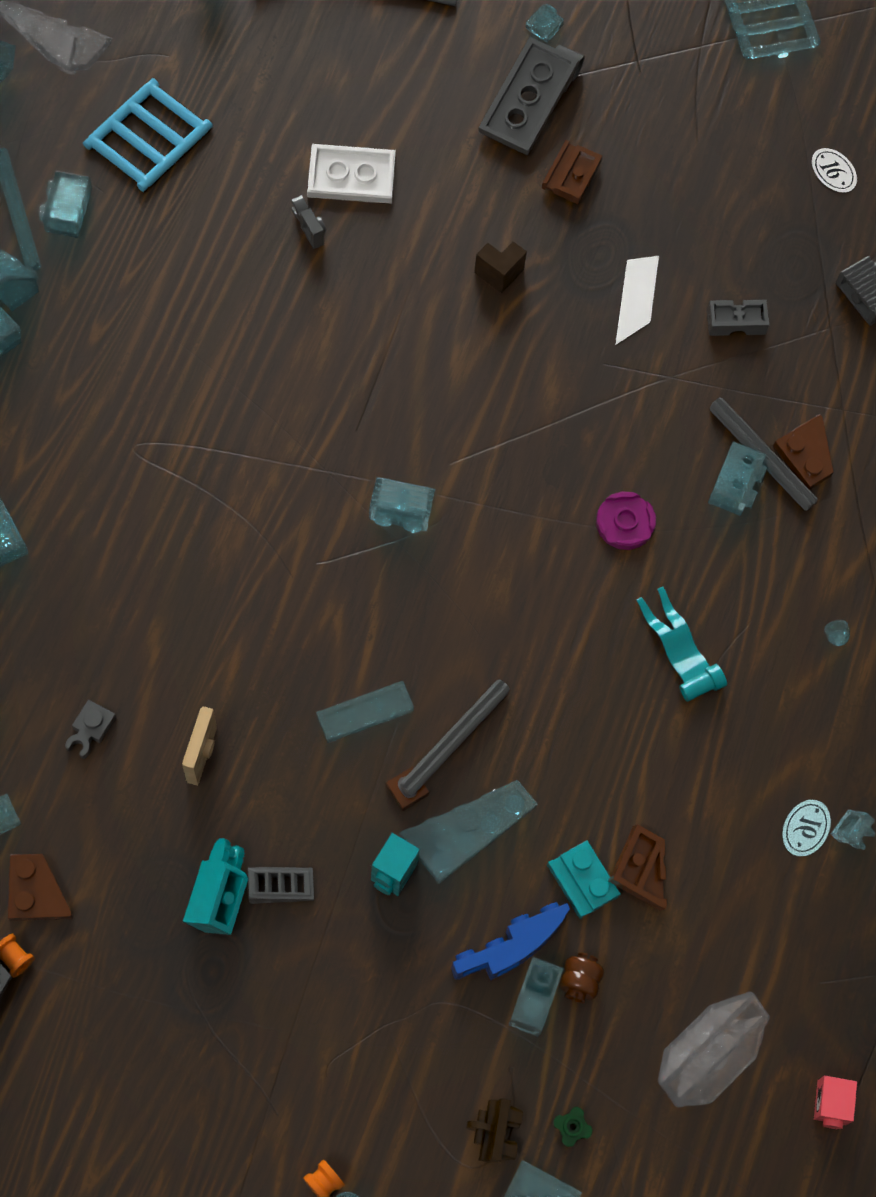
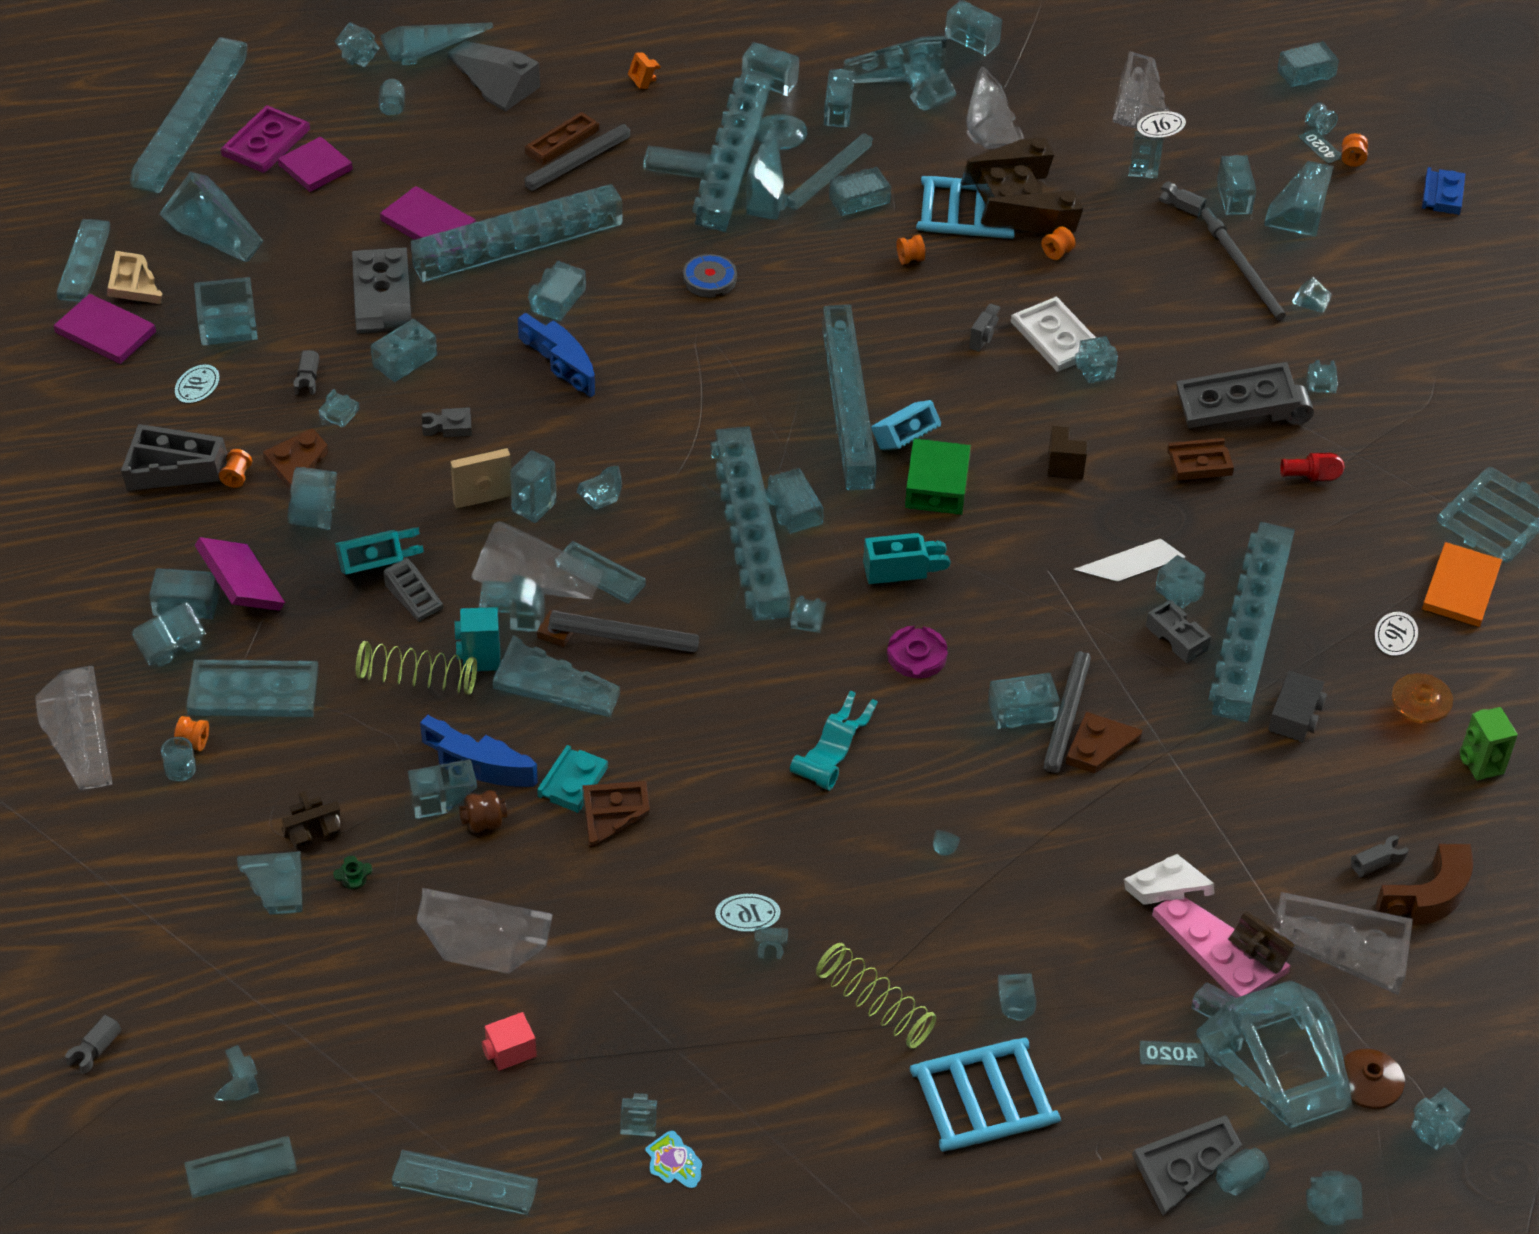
camera: 60 degrees right, 20 degrees down
none -> clear light blue brick [131,602,206,667]
none -> clear light blue brick [149,568,220,619]
none -> clear light blue plate [186,660,319,717]
none -> magenta tile [195,537,285,611]
none -> clear light blue brick [288,467,338,530]
none -> yellowish green piece [356,641,477,695]
none -> clear wedge [471,521,604,599]
none -> clear light blue brick [479,575,545,632]
none -> clear light blue brick [510,450,557,523]
none -> blue slope [518,313,595,398]
none -> clear light blue plate [576,466,622,510]
none -> dark grey tile [683,254,737,298]
none -> clear light blue brick [711,426,791,621]
none -> clear light blue tile [790,596,826,633]
none -> clear light blue brick [822,305,877,490]
none -> teal hinge [863,533,951,584]
none -> medium azure brick [871,400,941,451]
none -> orange wheel [896,234,926,265]
none -> green brick [905,438,971,515]
none -> dark brown wedge [961,137,1084,234]
none -> orange wheel [1041,226,1076,260]
none -> clear light blue brick [1075,336,1118,383]
none -> clear light blue brick [1155,555,1206,609]
none -> clear light blue brick [1208,522,1295,723]
none -> red arm [1280,453,1345,481]
none -> orange tile [1422,542,1503,627]

